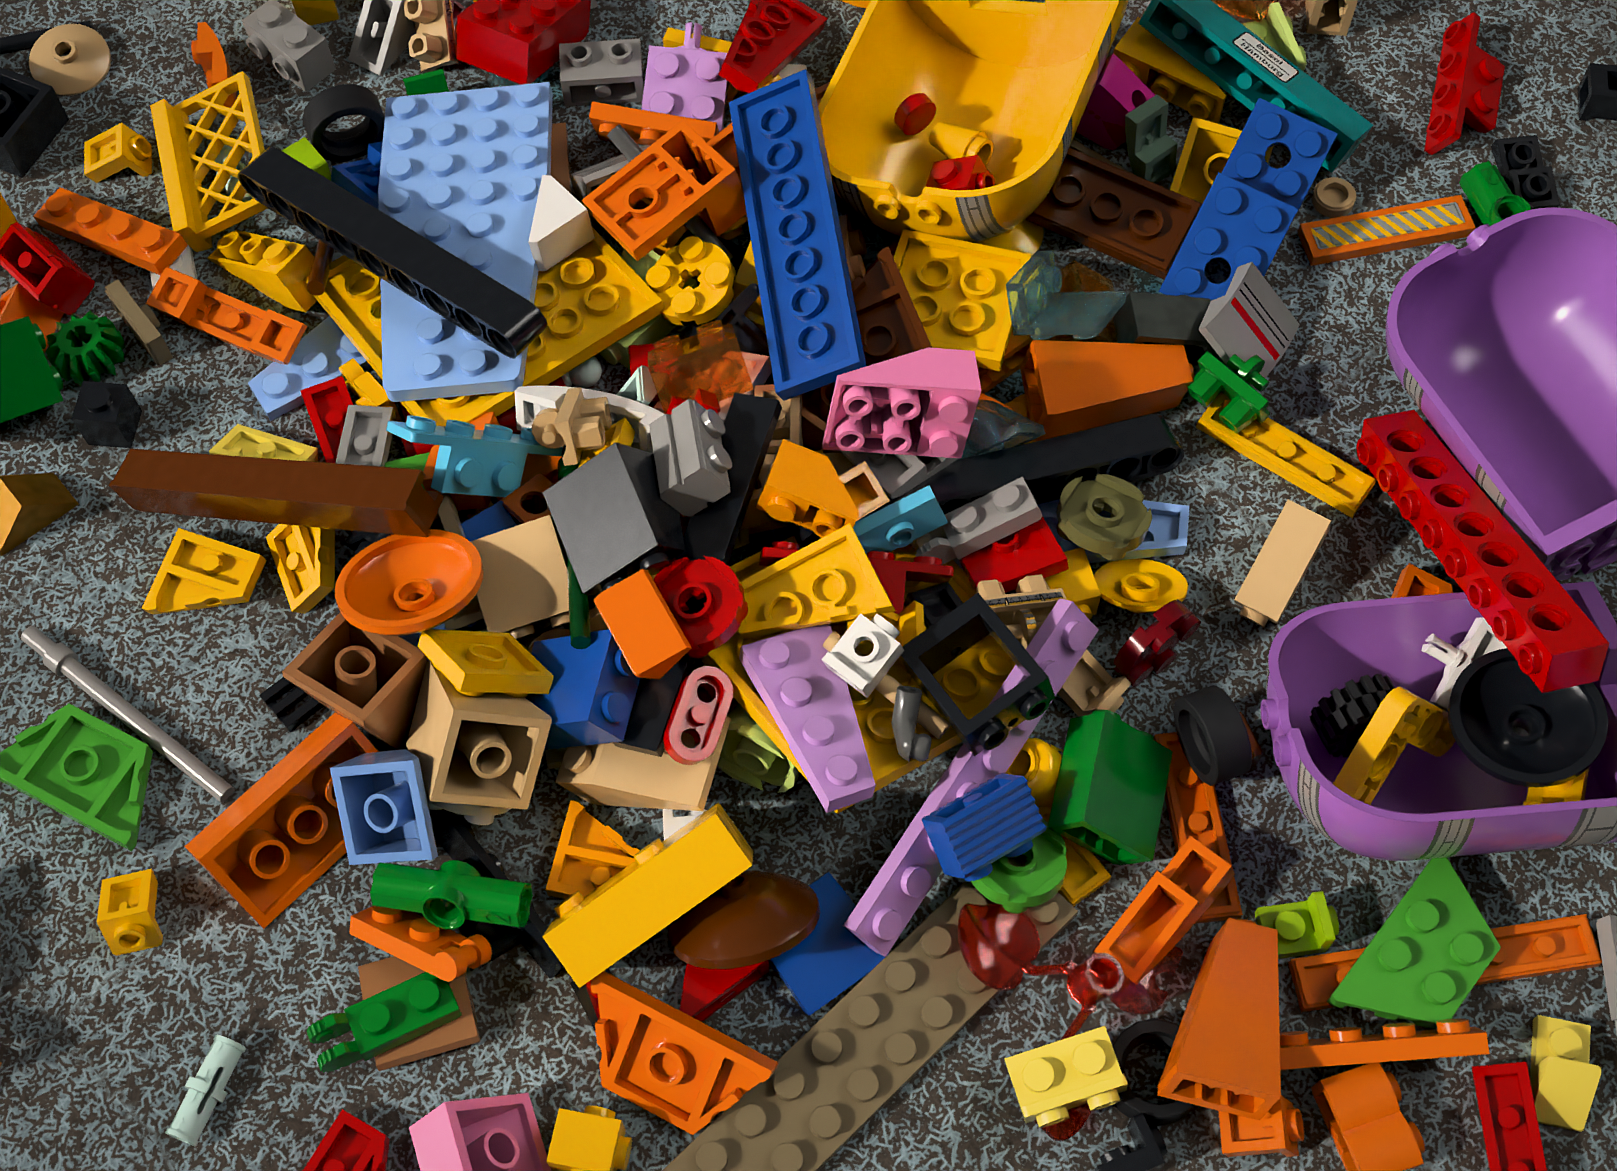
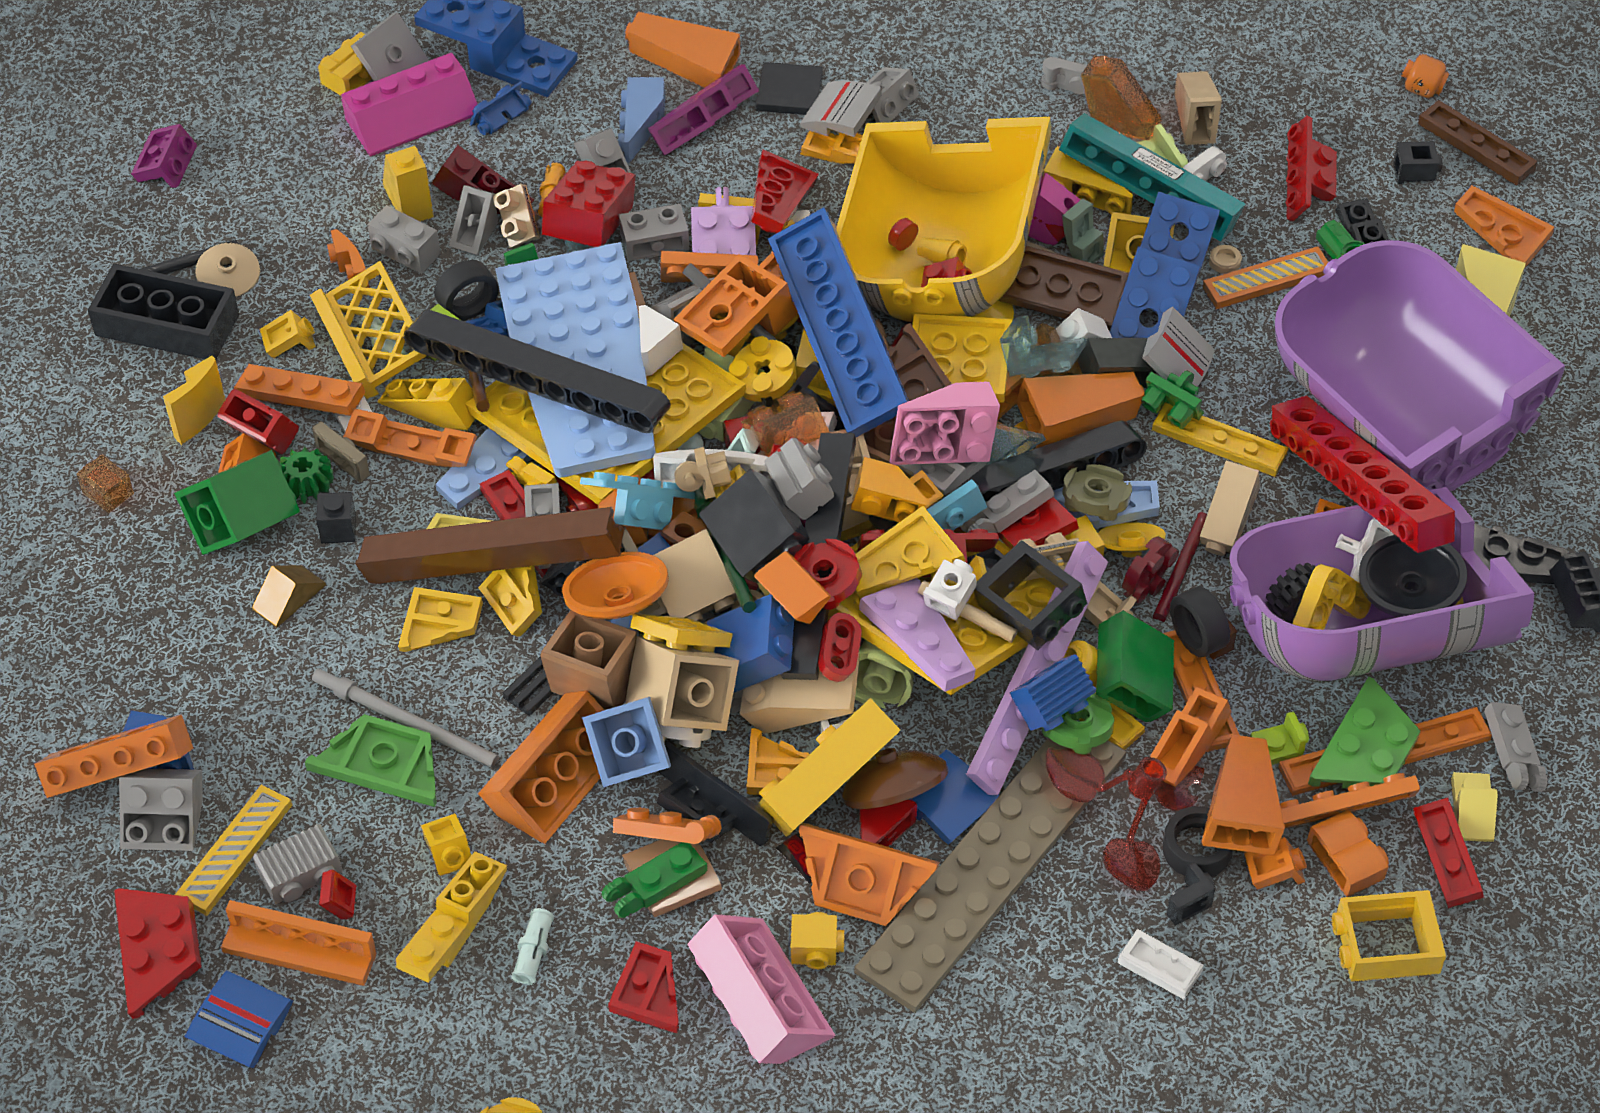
camera: 10 degrees left, 10 degrees down
green piece [370,860,533,929] -> none
dark grey arm [891,686,932,762] -> none
light yellow bracket [1004,1026,1128,1128] -> none
none -> yellow slope [396,851,507,983]
none -> white brick [1056,308,1112,357]
none -> dark red bar [1152,512,1207,622]
none -> white plate [1183,146,1227,181]

